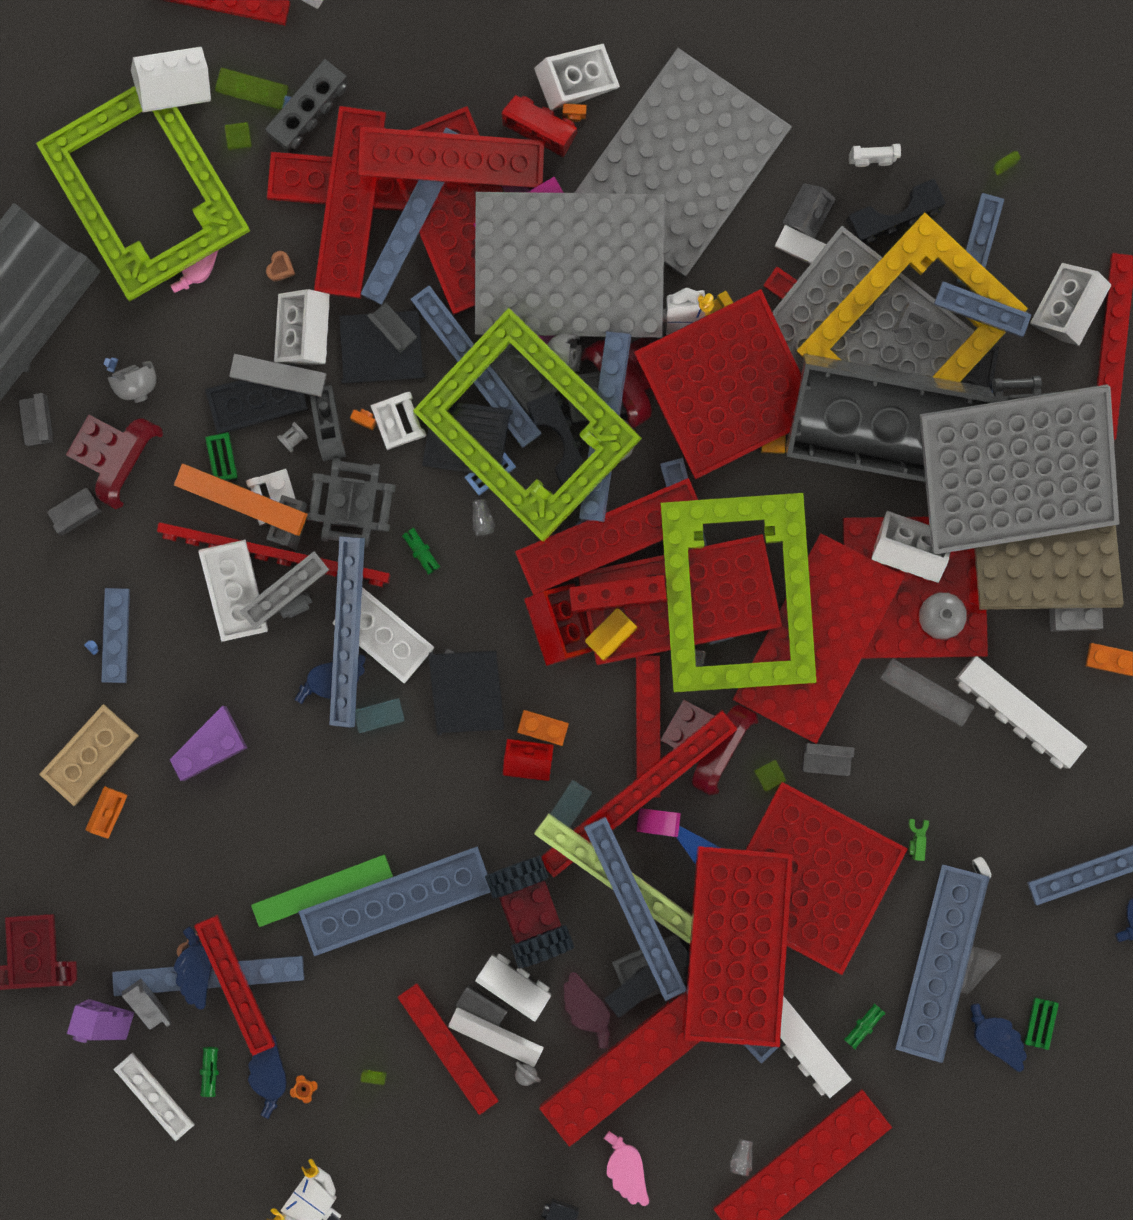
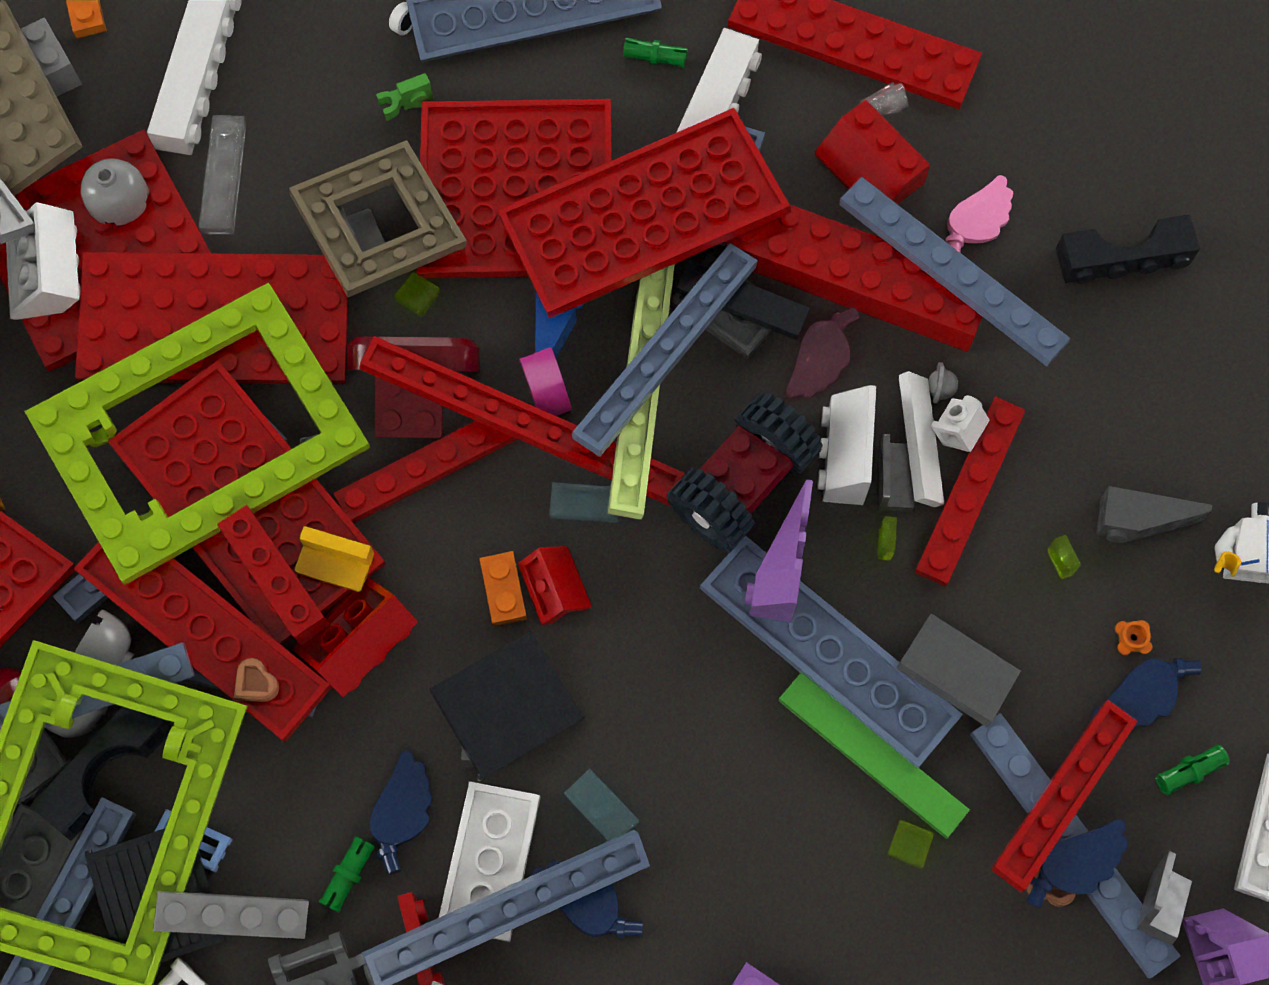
camera: 115 degrees left, 15 degrees down
clear cone [472,499,495,536] -> none
none -> light grey cylinder [74,609,134,665]
none -> light grey plate [153,891,309,939]
none -> nougat tile [234,658,279,702]
none -> dark tan plate [289,140,467,297]
none -> dark blue animal [369,751,433,875]
none -> medium lavender wedge [745,480,813,622]
none -> red slope [814,99,930,204]
none -> sand blue plate [839,177,1071,367]
none -> clear neon green tile [878,516,897,560]
none -> clear neon green tile [887,820,934,869]
none -> dark grey tile [896,614,1021,727]
none -> white brick [931,396,990,452]
none -> dark grey slope [1096,486,1213,543]

